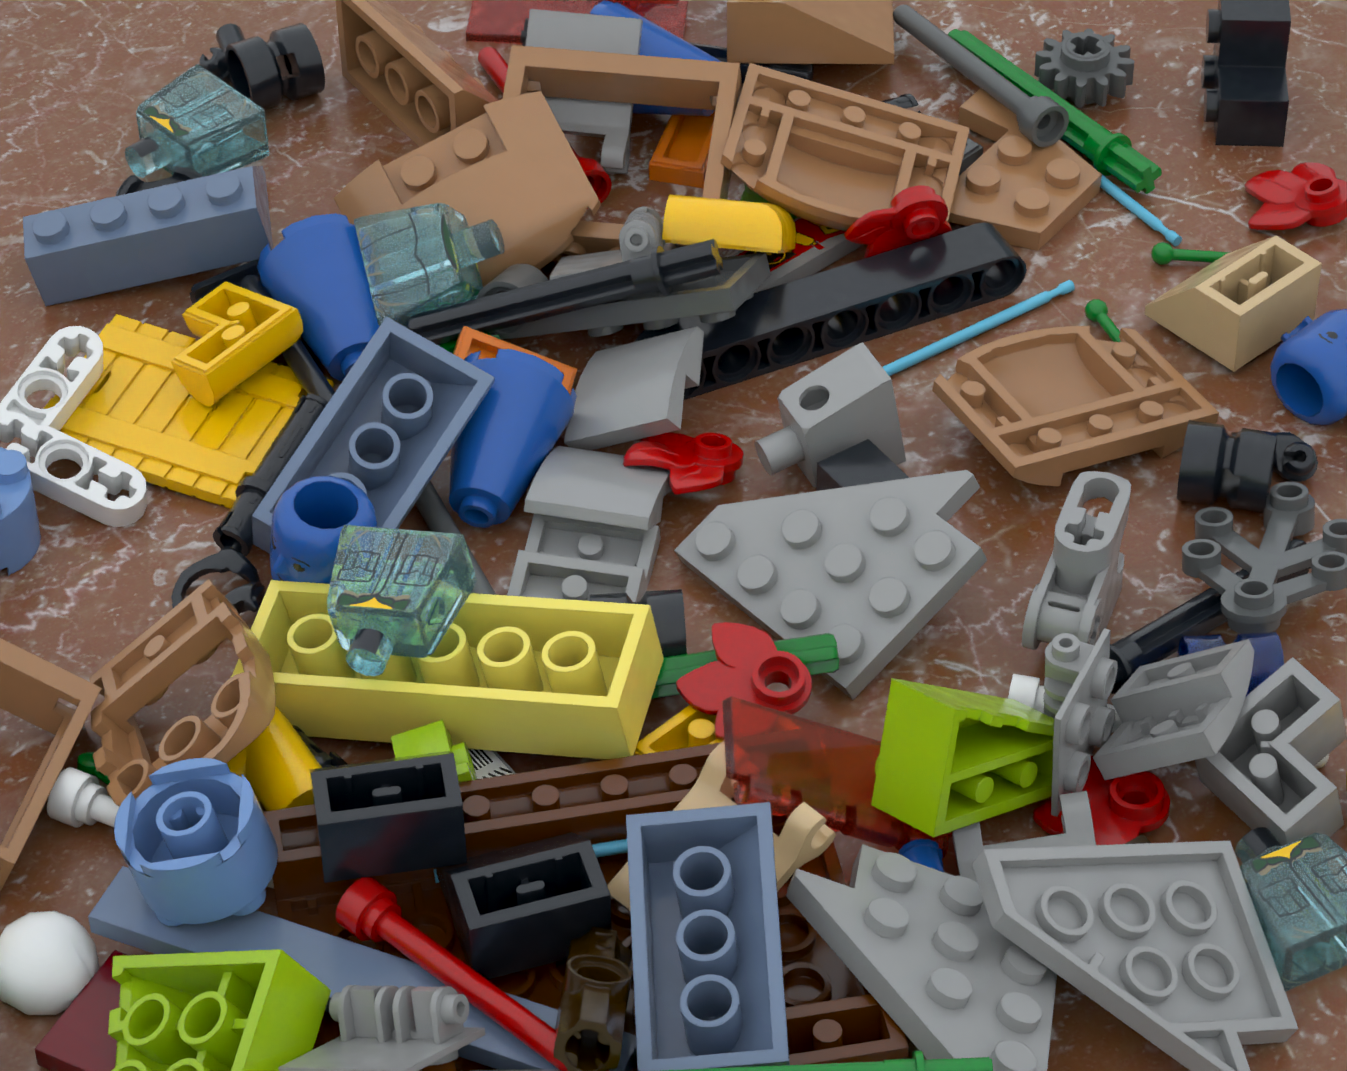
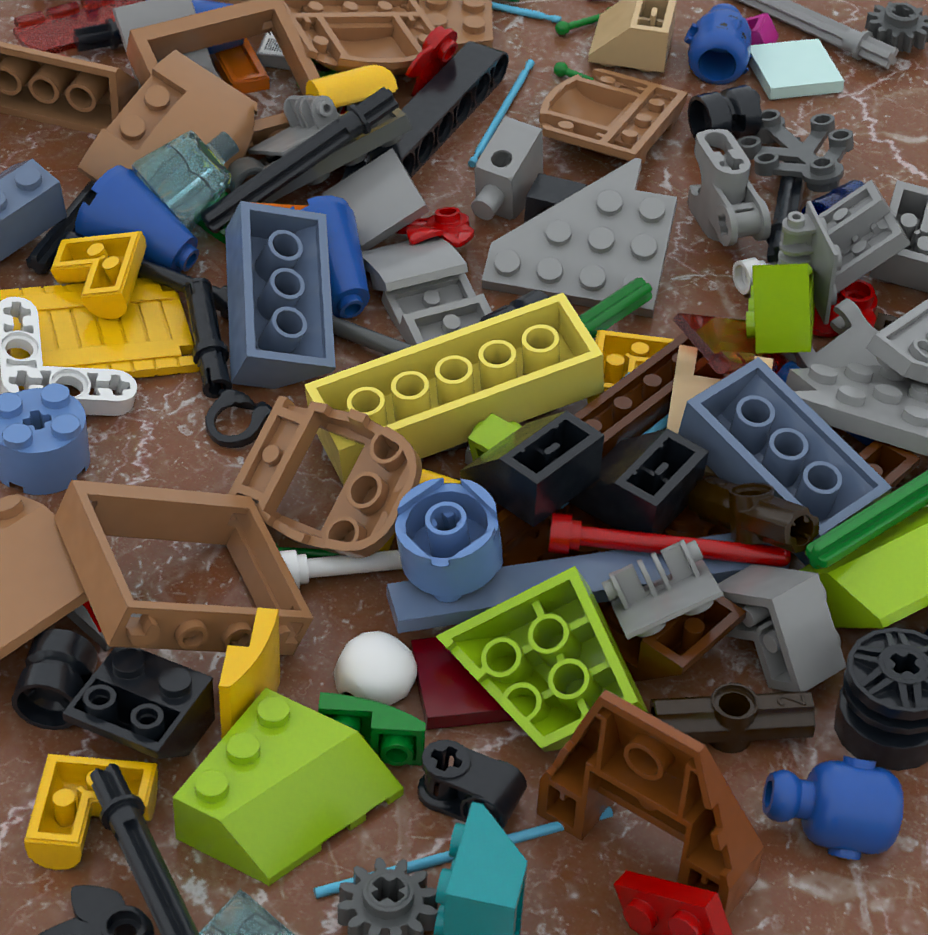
camera: 40 degrees left, 0 degrees up
blue piece [270,476,377,586] -> none
clear light blue torso [327,525,477,676] -> none
red plate [676,622,812,741] -> none

